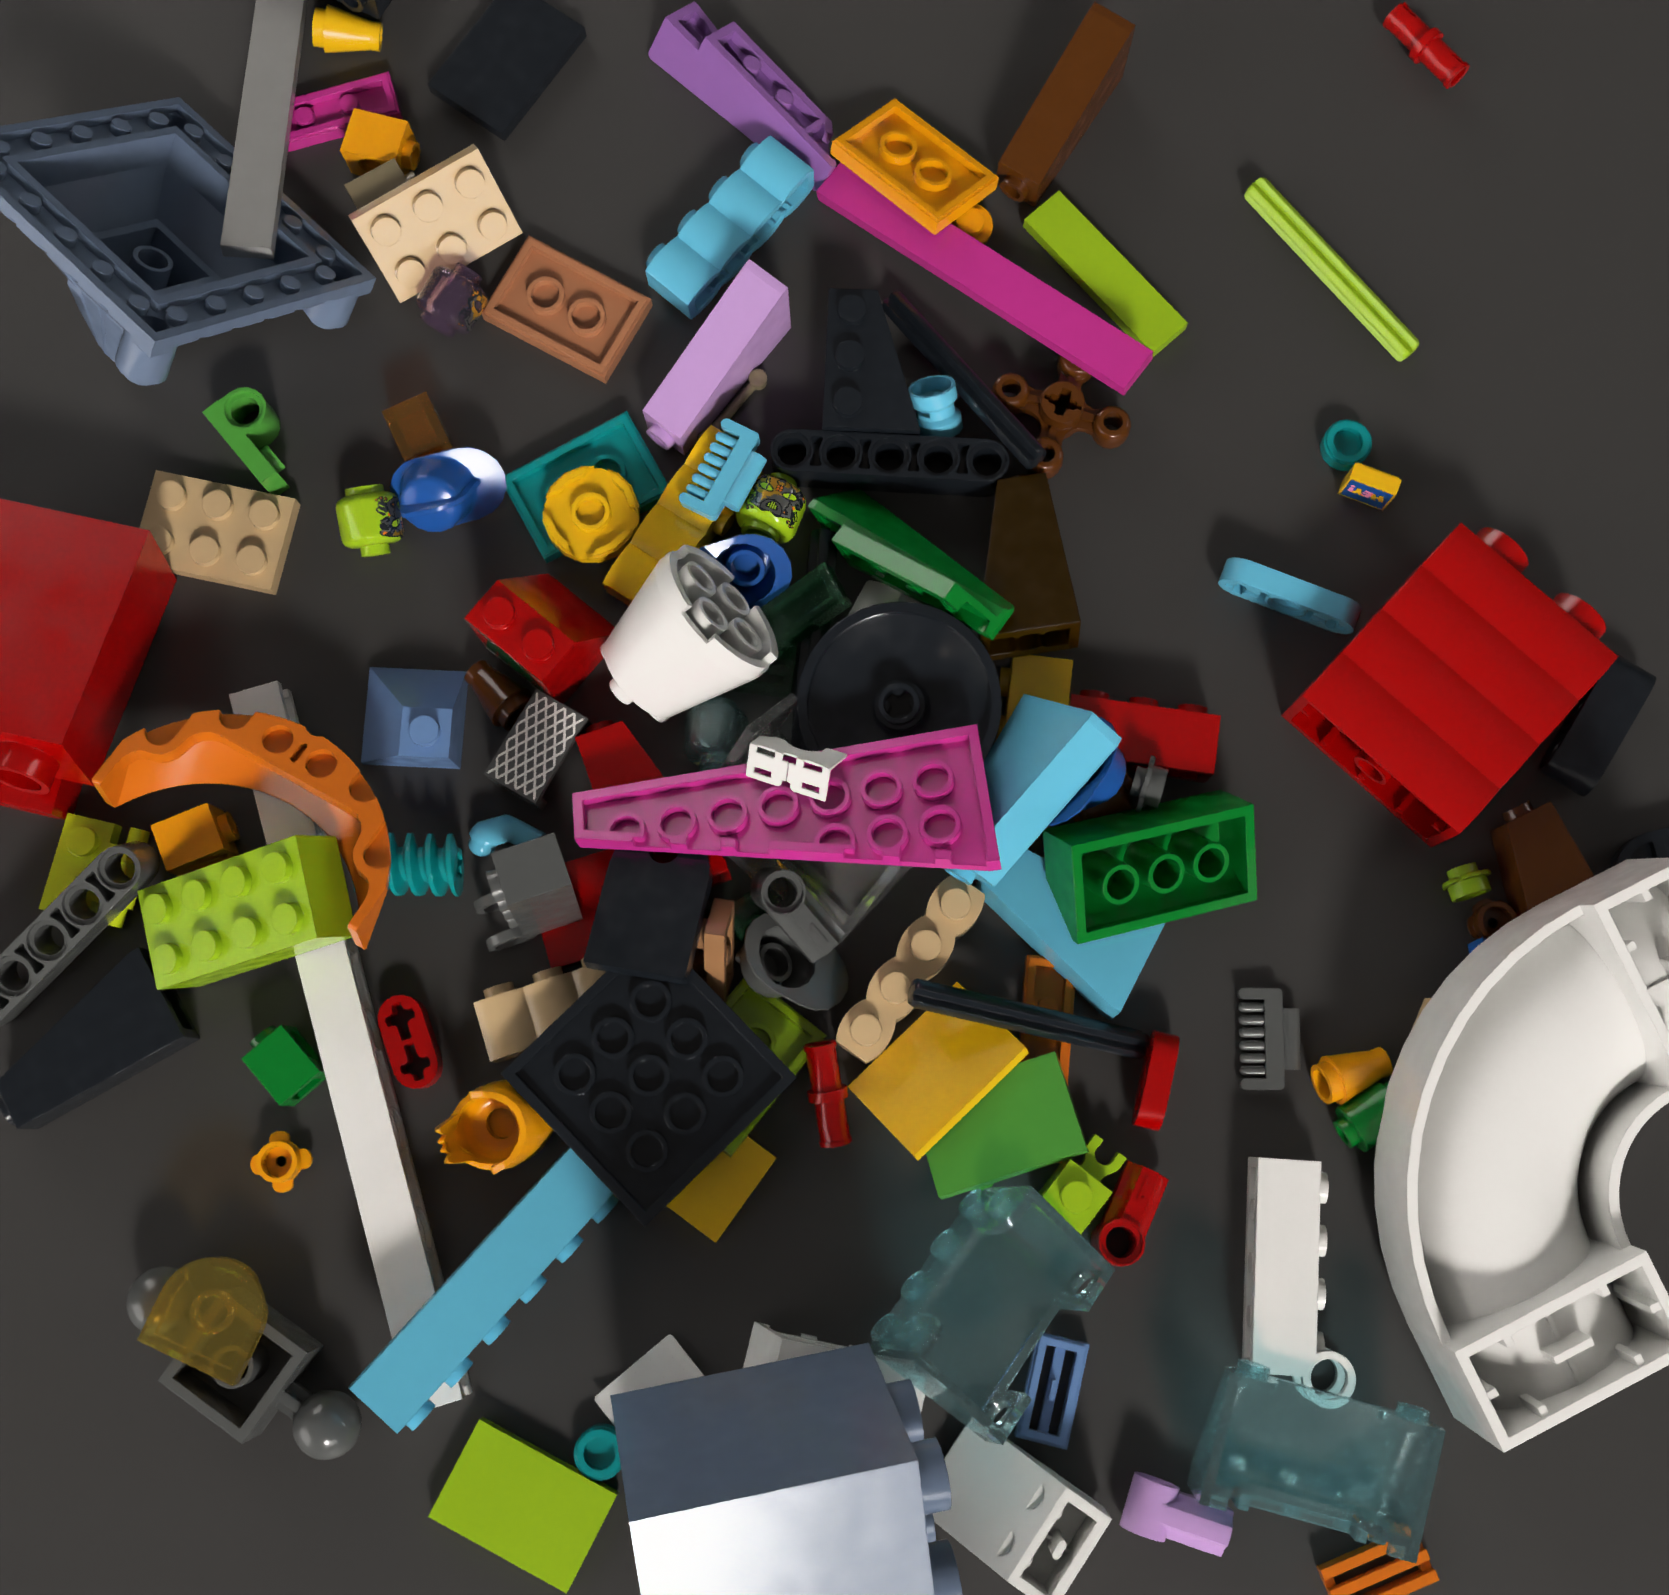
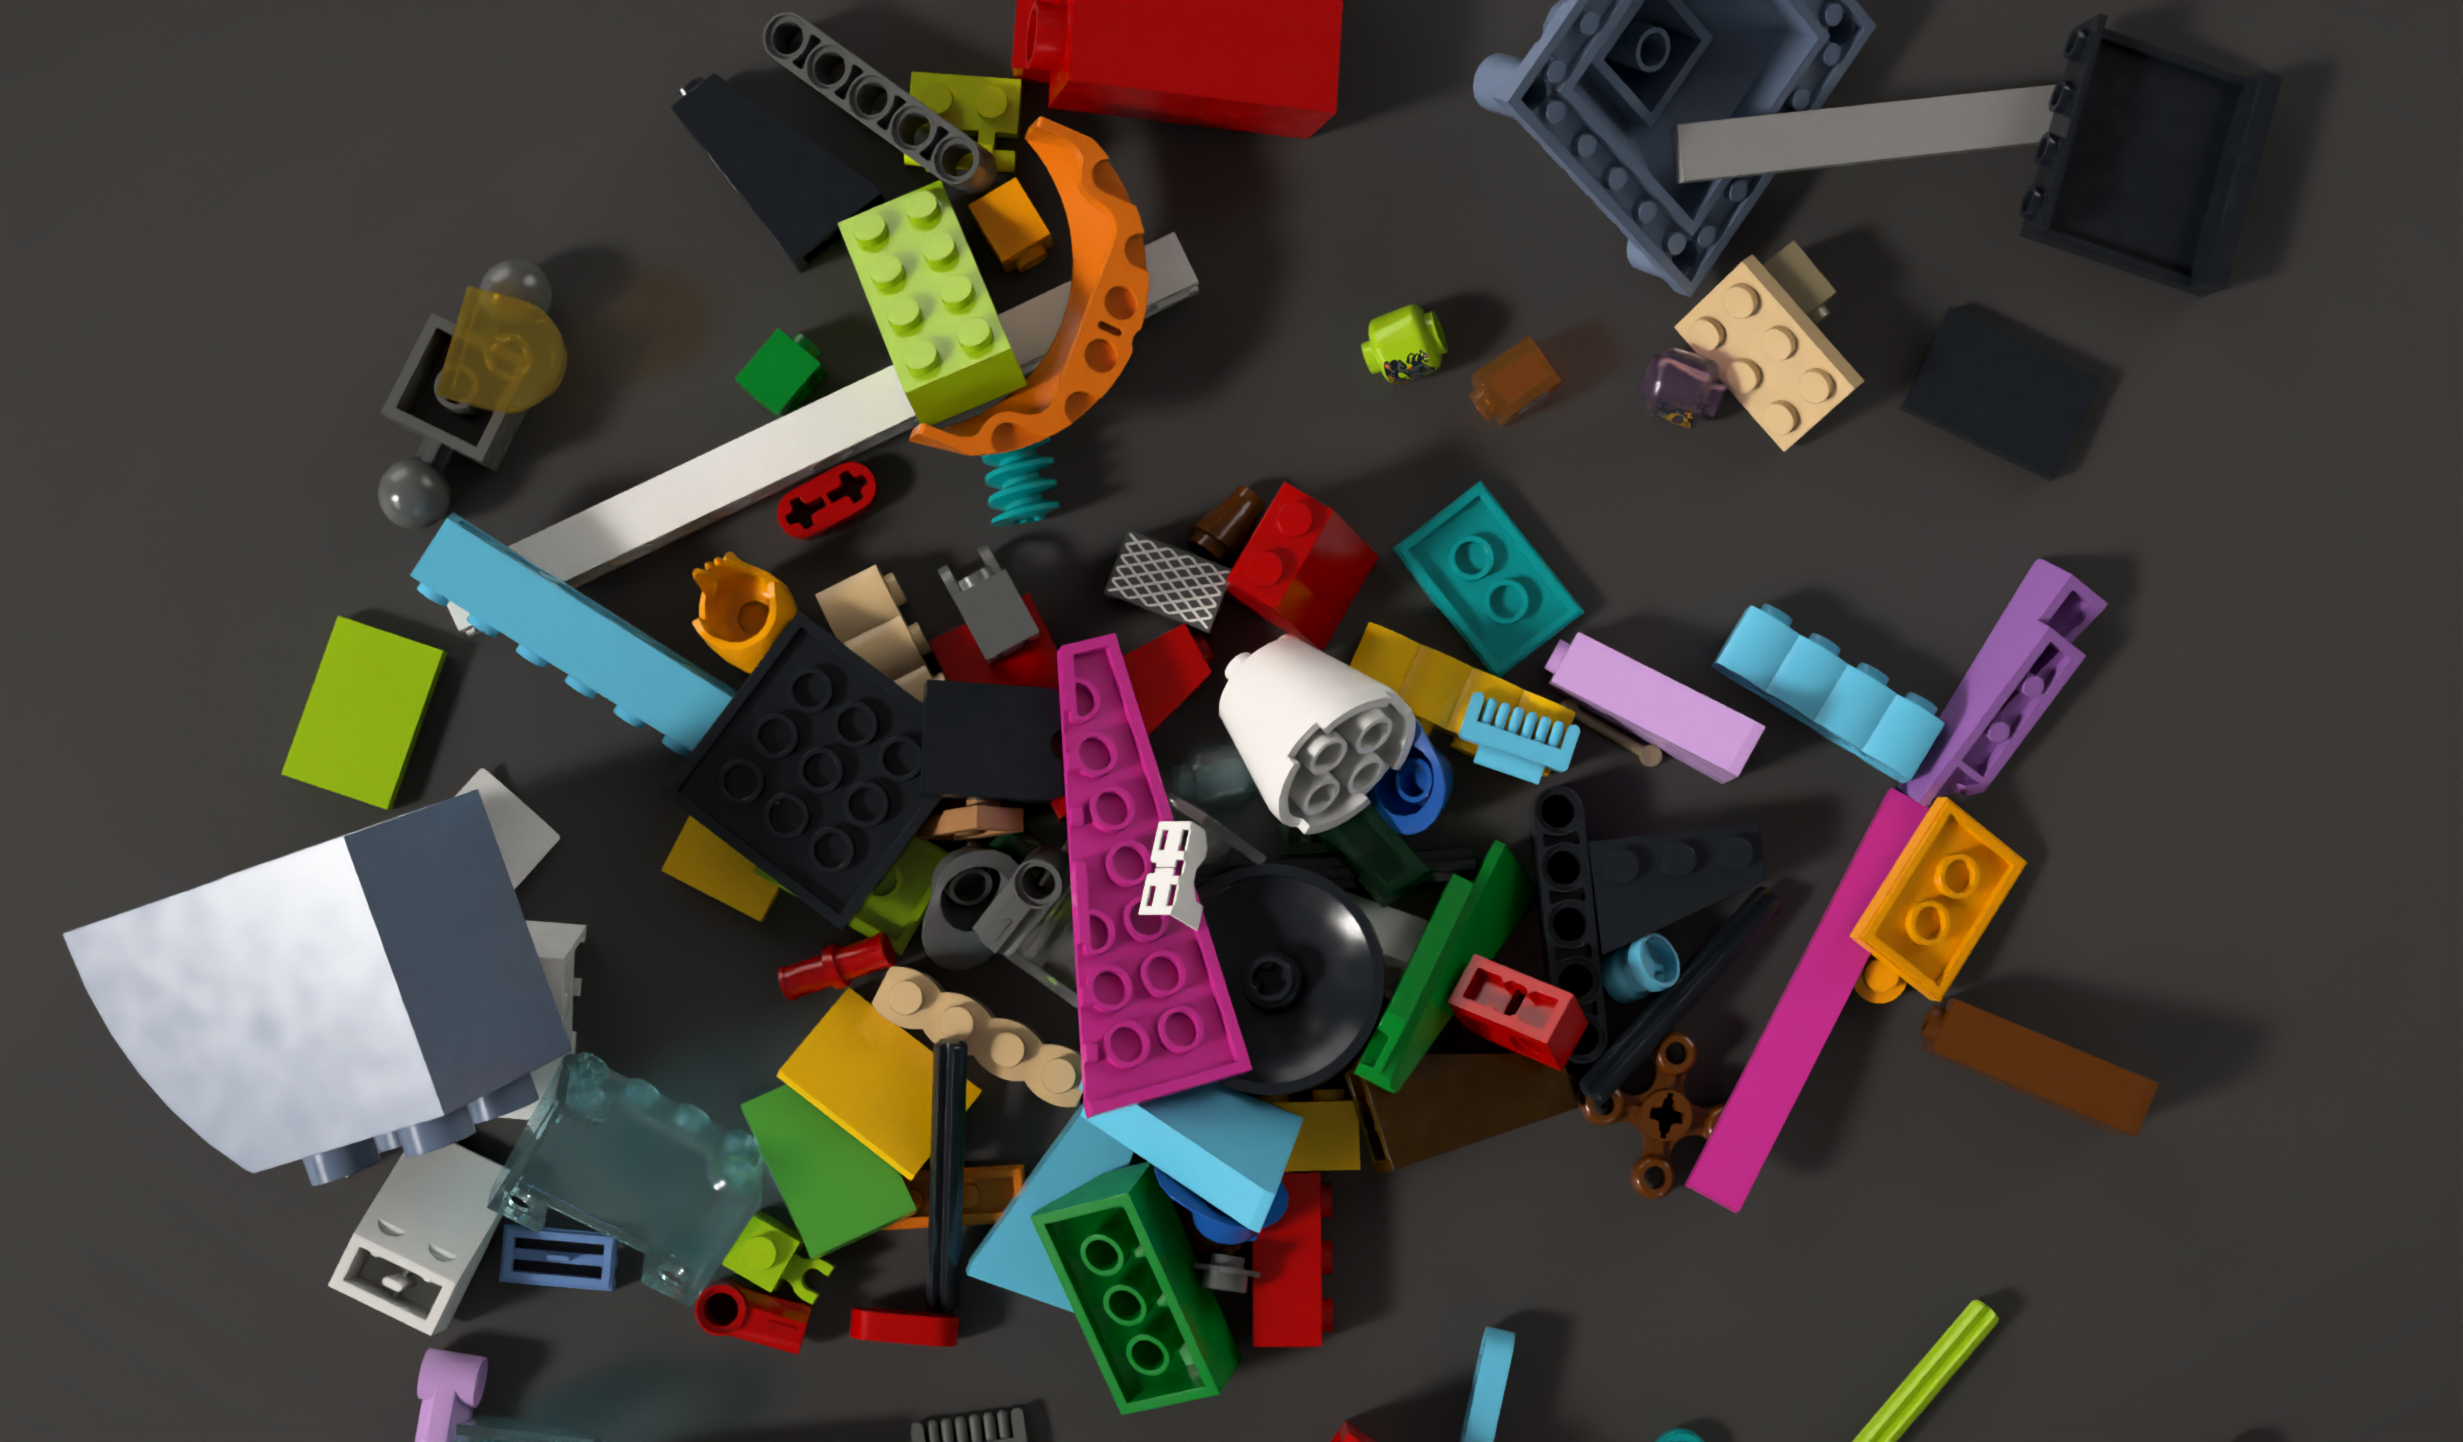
camera: 80 degrees right, 5 degrees up
tan plate [140,470,301,595] -> none
bright green plate [202,387,290,495] -> none
light orange plate [250,1131,313,1193] -> none
dark pink tile [288,71,403,152] -> none
yellow cone [312,4,383,53] -> none
light orange brick [340,108,420,176] -> none
medium blue slope [361,667,468,769] -> none
blue piece [390,446,507,532] -> none
medium azure arm [468,814,546,857] -> none
nougat tile [481,235,653,384] -> none
yellow tile [542,466,640,563] -> none
teal tile [574,1423,621,1481] -> none
head [736,472,806,544] -> none
lime tile [1023,190,1188,357] -> none
none -> red brick [1447,954,1588,1072]

